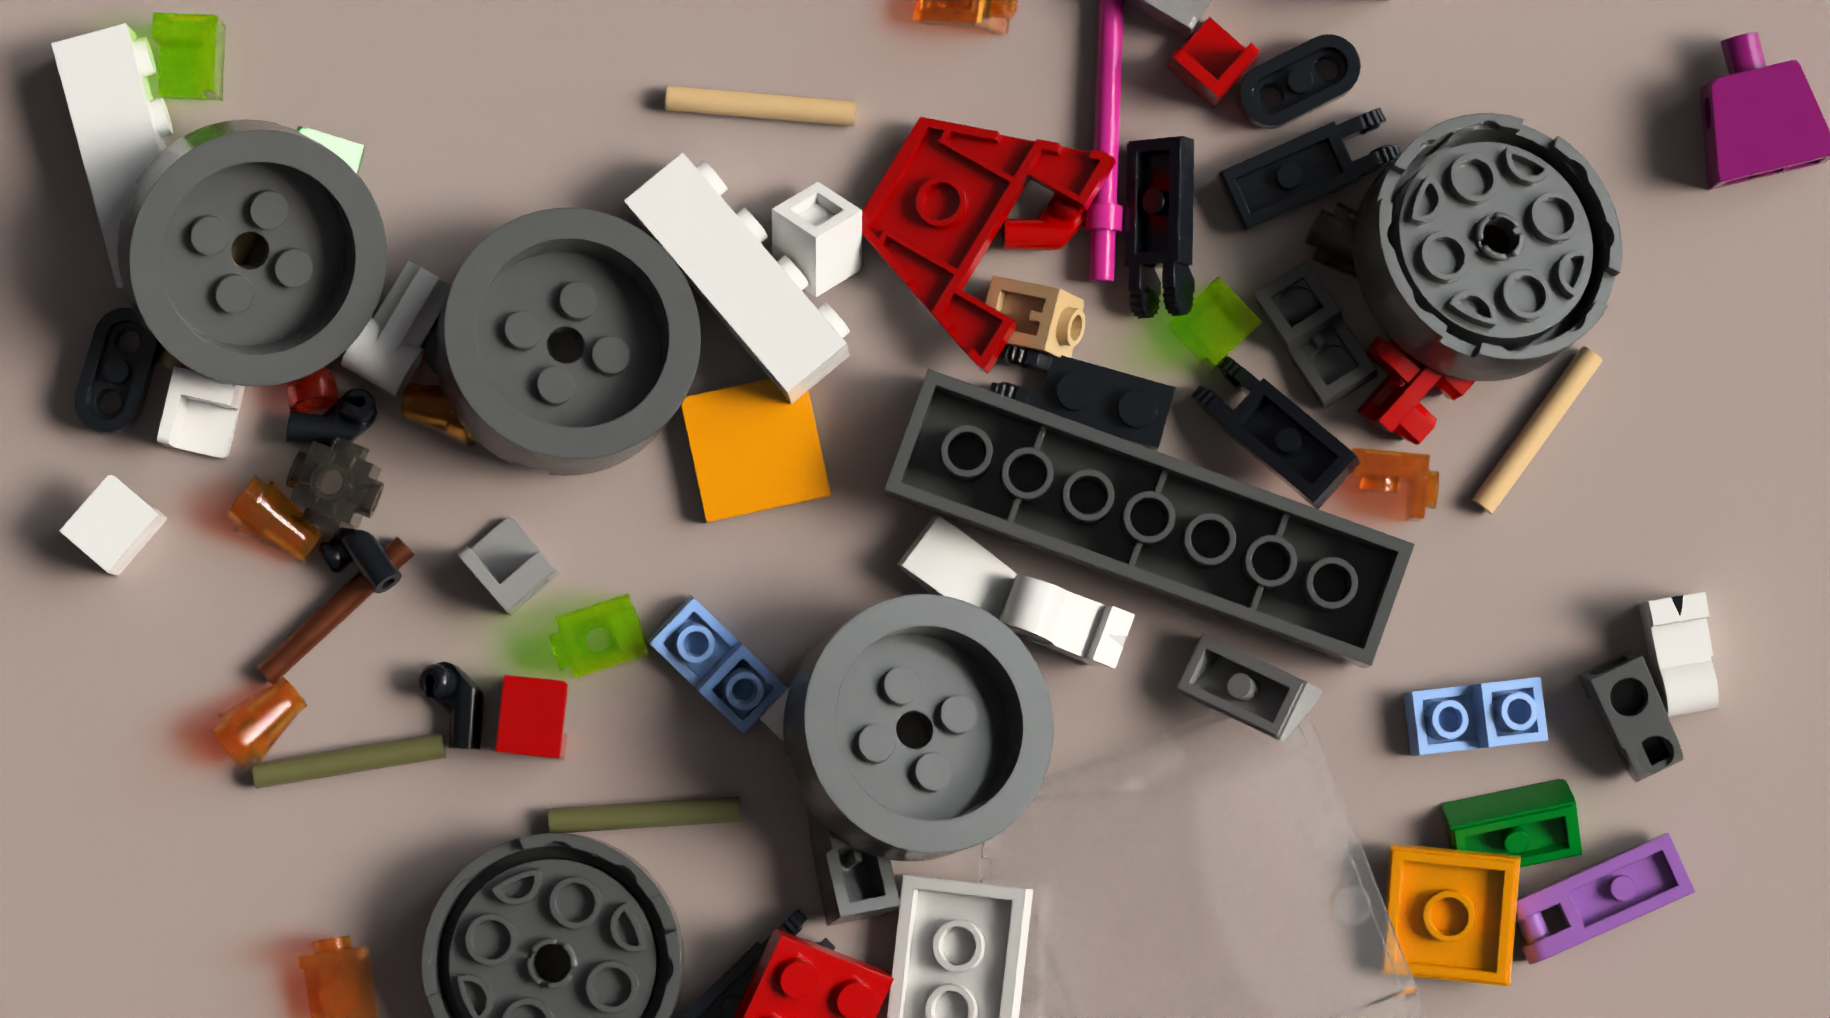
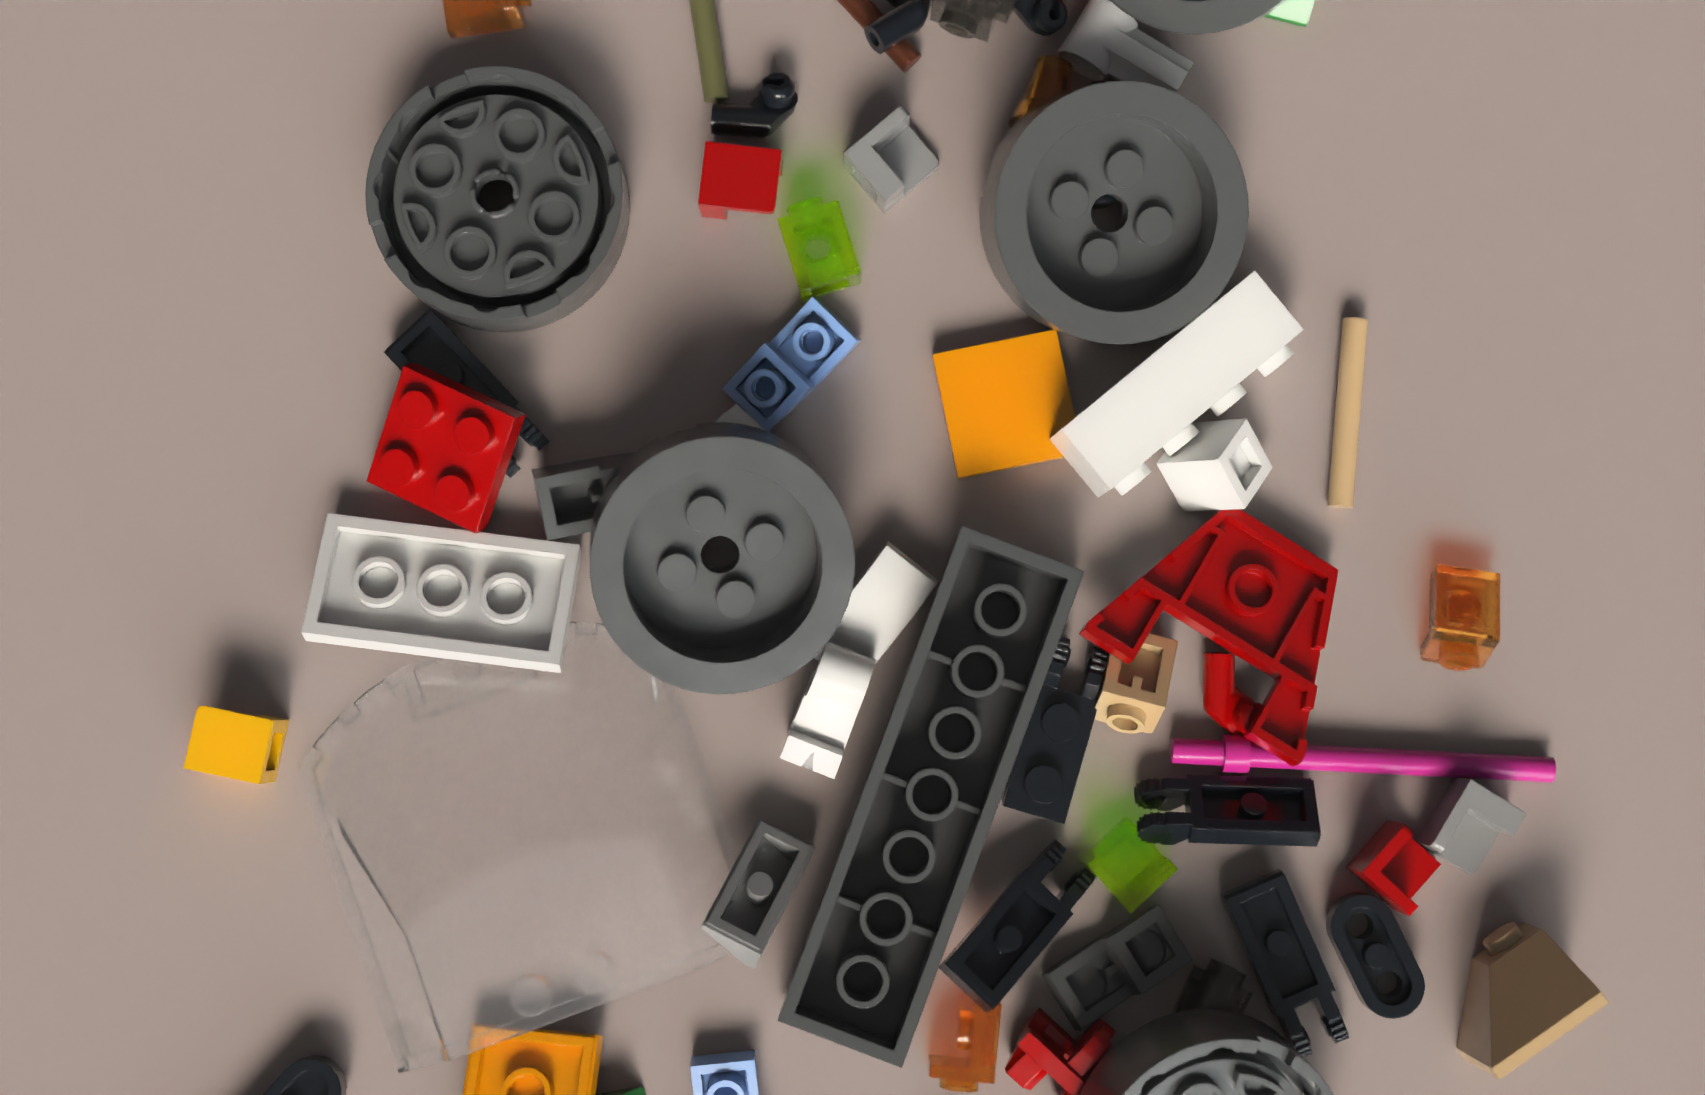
camera: 95 degrees right, 0 degrees up
olive bar [548,796,742,833] -> none

